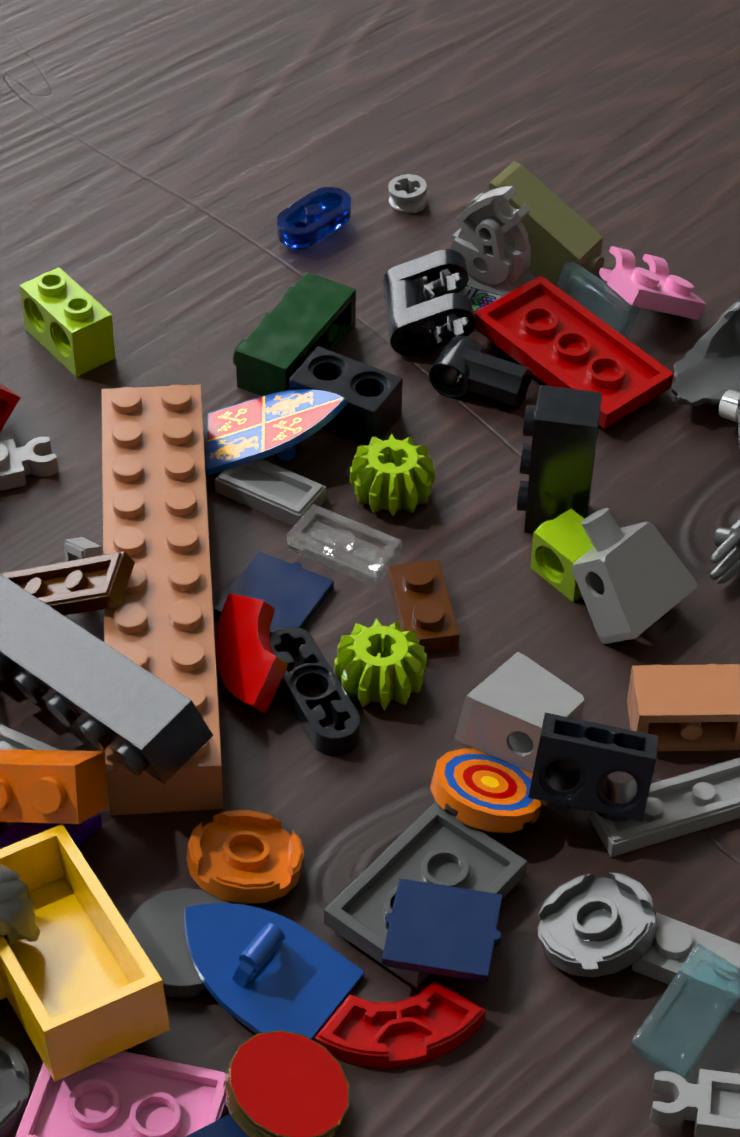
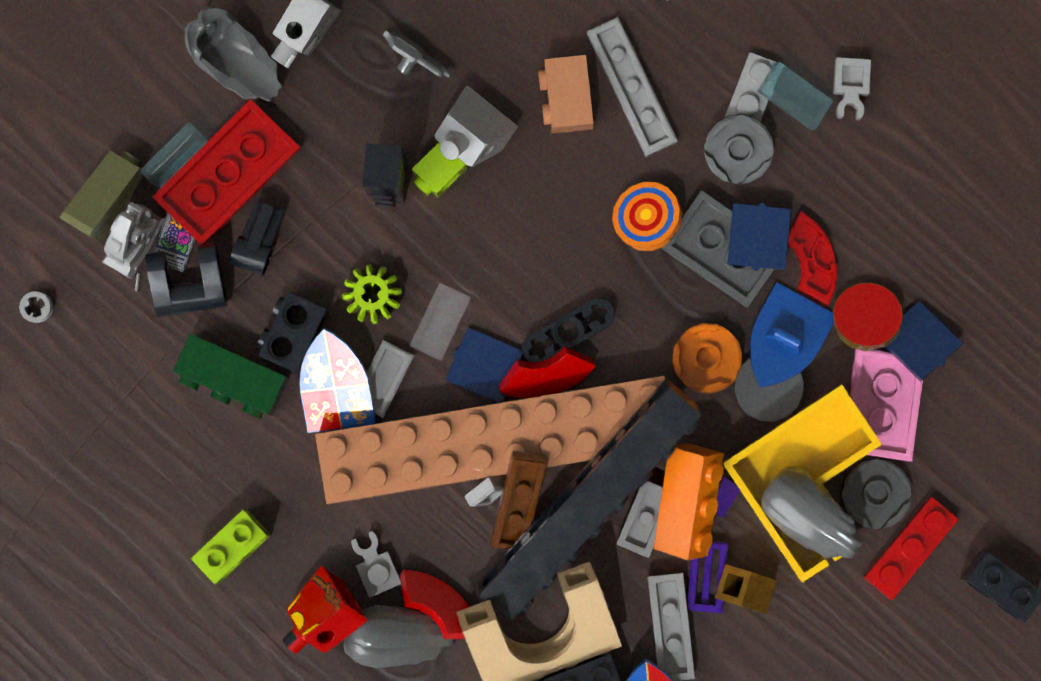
camera: 90 degrees left, 40 degrees up
clear blue plate [277,187,351,250] -> none
lime gear [334,618,427,711] -> none
reddish brown plate [387,560,460,653] -> none
light grey torso [454,652,585,773] -> none
black brick [528,712,658,822] -> none
bright pink plate [599,246,706,320] -> none

